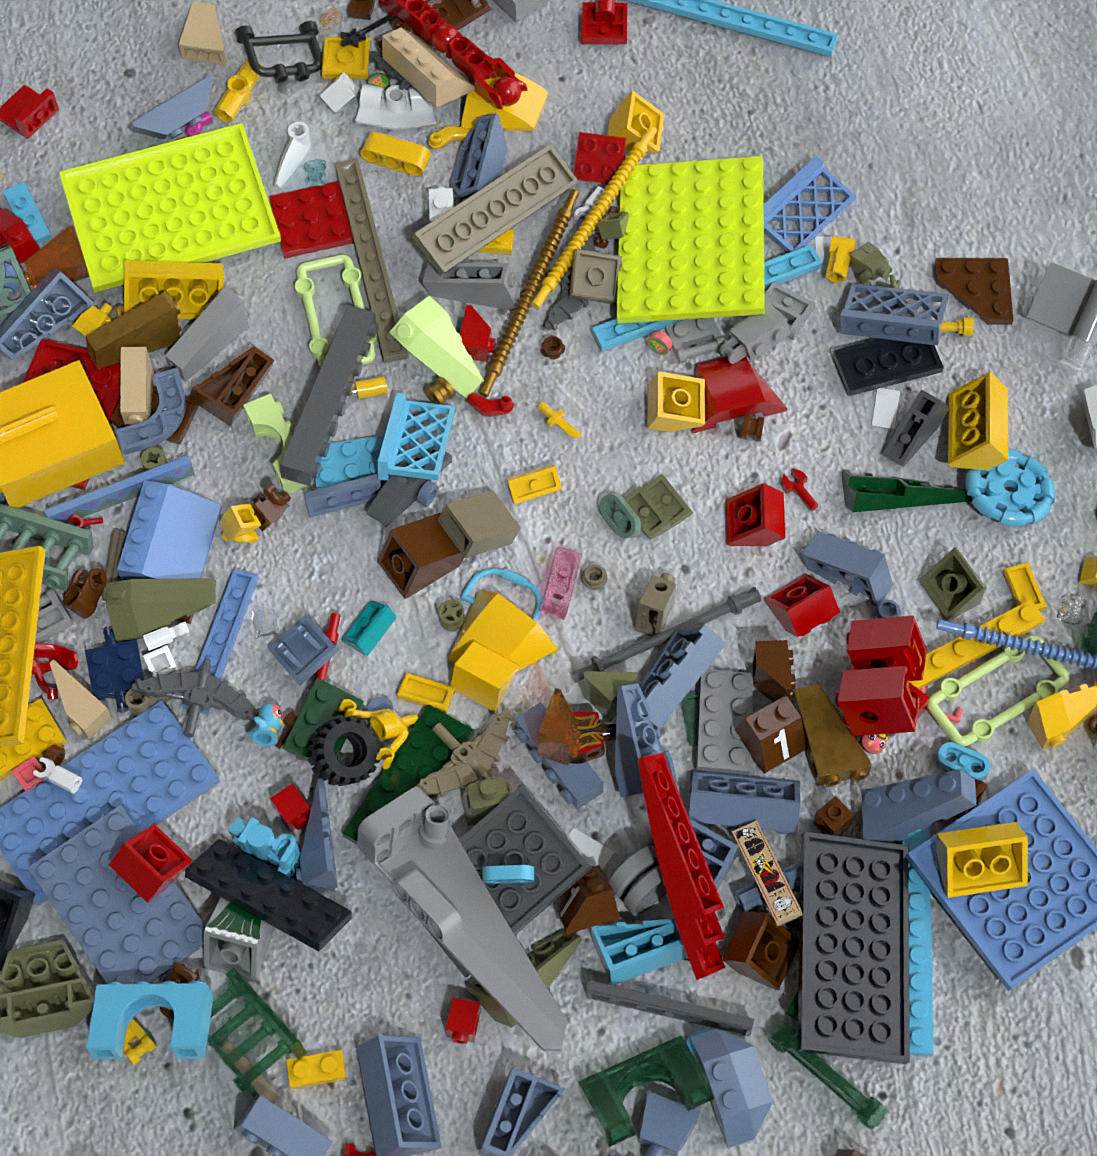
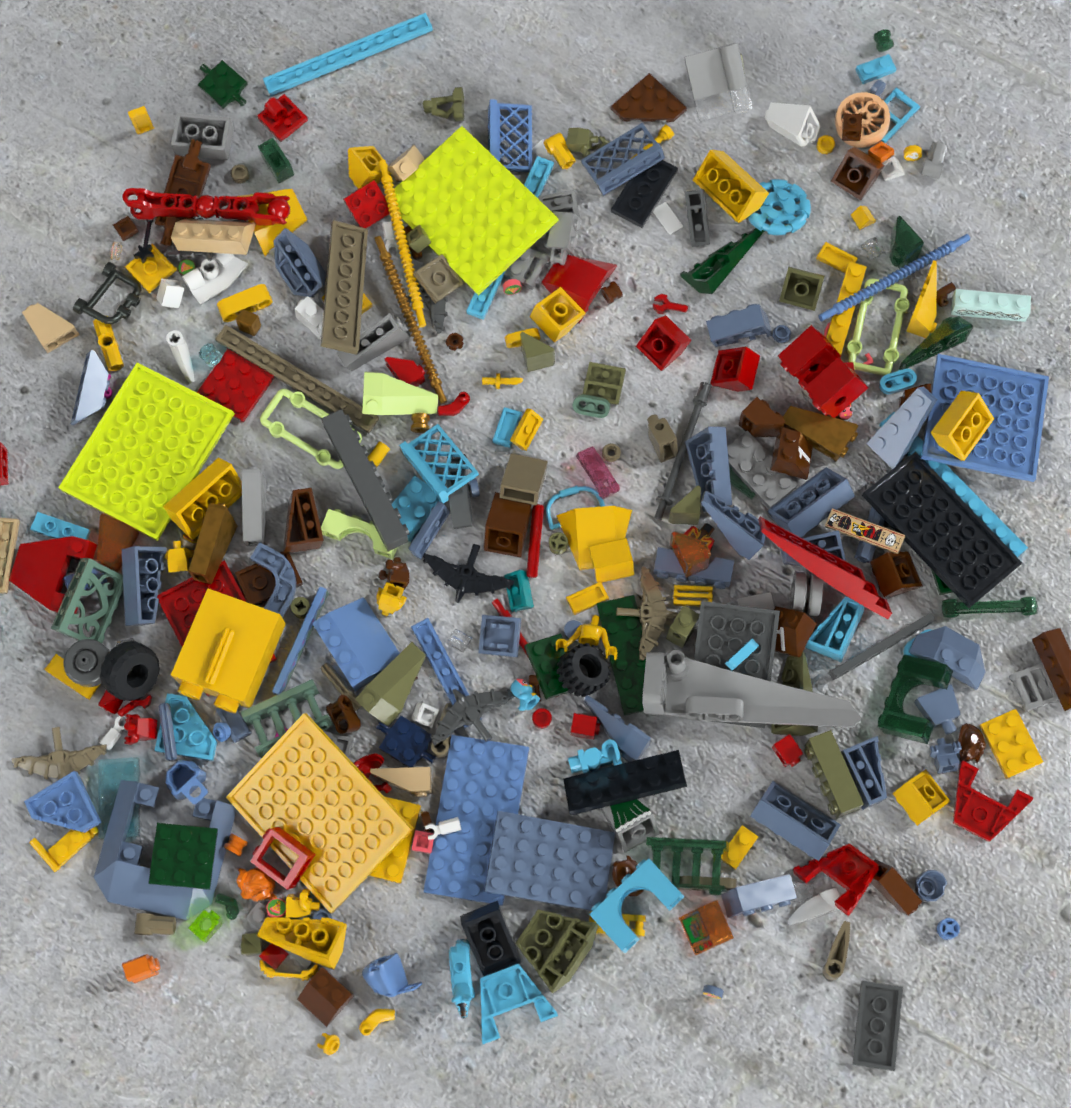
camera: 40 degrees left, 10 degrees up
red hand [65,515,103,528] -> none
red slope [108,823,193,903] -> none
tan slope [121,347,154,425] -> none
white bar [143,622,189,651] -> none
yellow arm [428,126,471,150] -> none
reddish brown brick [813,796,854,836] -> none
none -> dark tan tile [231,164,249,184]
none -> pearl gold slope [236,310,261,336]
none -> clear green brick [258,138,294,183]
none -> tan slope [387,145,425,182]
none -> olive piece [423,87,464,122]
none -> black bar [423,544,514,603]
none -> medium azure tile [492,407,522,448]
none -> yellow beam [504,328,541,348]
none -> olive slope [520,332,555,372]
none -> red axle [526,504,544,578]
none -> red tile [532,708,552,729]
none -> yellow tile [673,585,713,607]
none -> clear orange slope [679,900,734,956]
none -> olive brick [803,730,864,819]
none -> clear green wedge [899,316,973,370]

